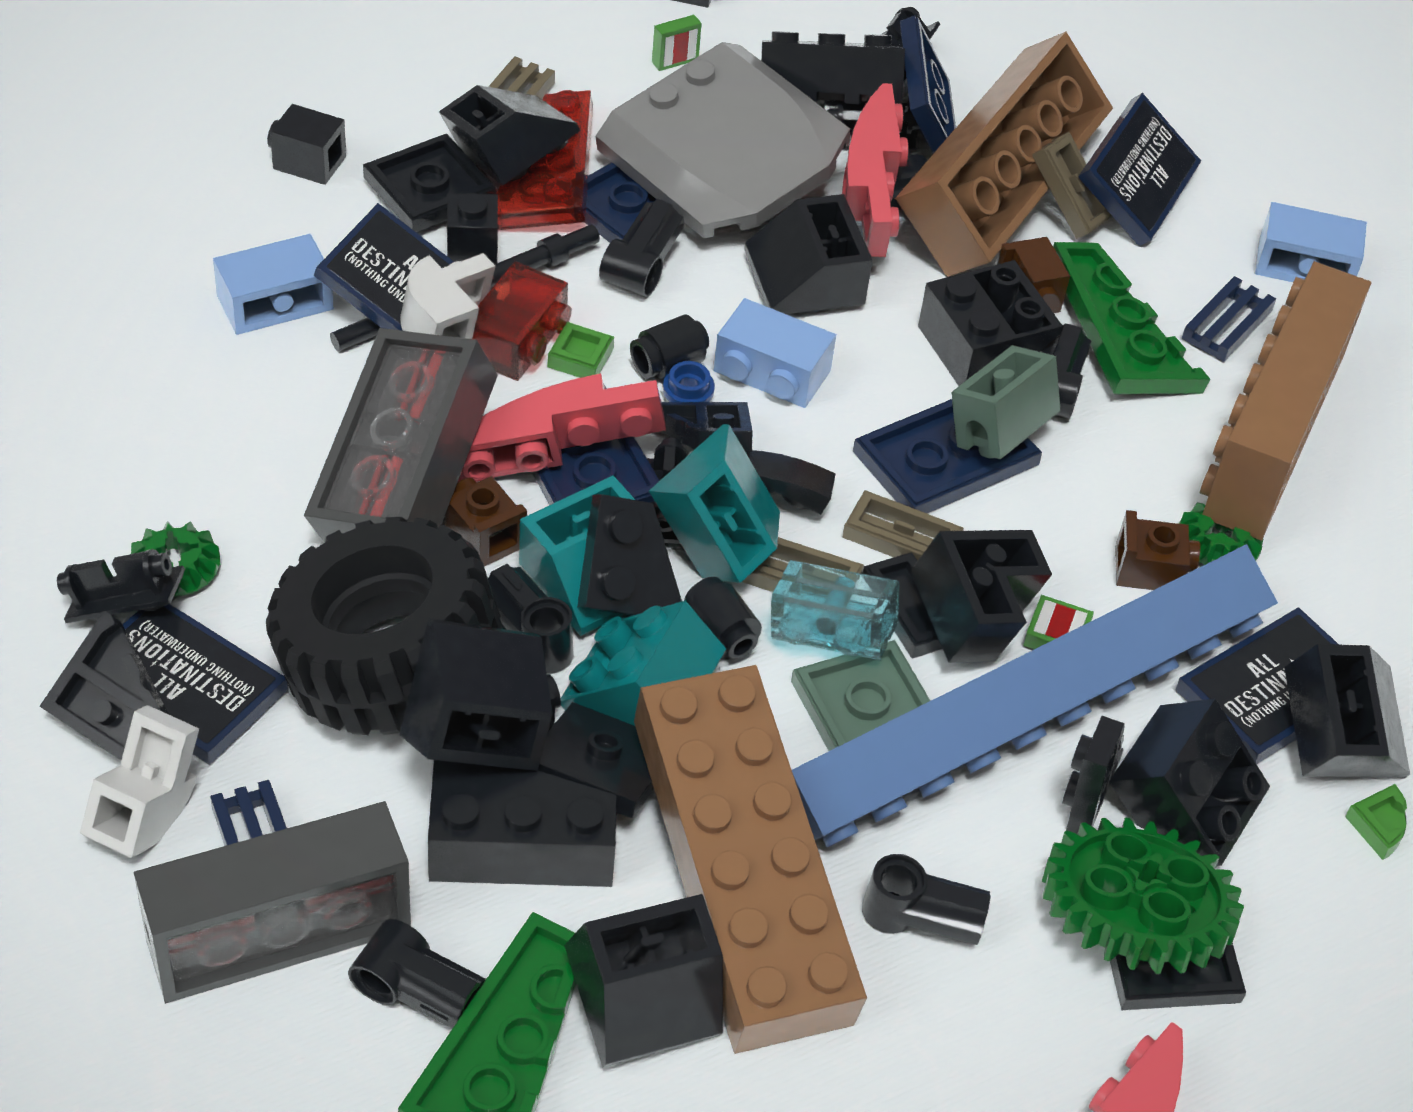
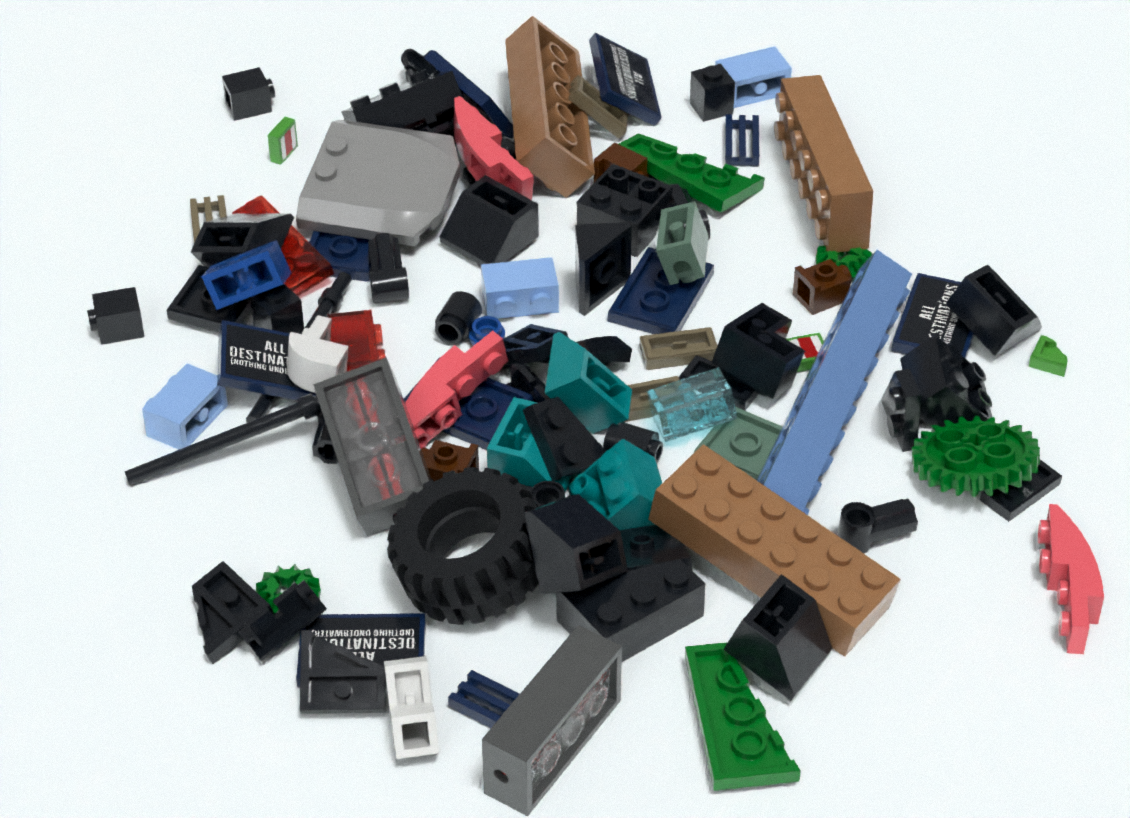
camera: 30 degrees left, 5 degrees down
black piece [348,919,486,1028] -> none
bright green tile [547,322,614,378] -> none
none -> black bar [124,393,321,485]
none -> black wing [191,561,275,664]
none -> blue brick [201,240,291,310]
none -> black slope [575,222,632,316]
none -> black brick [690,64,735,122]

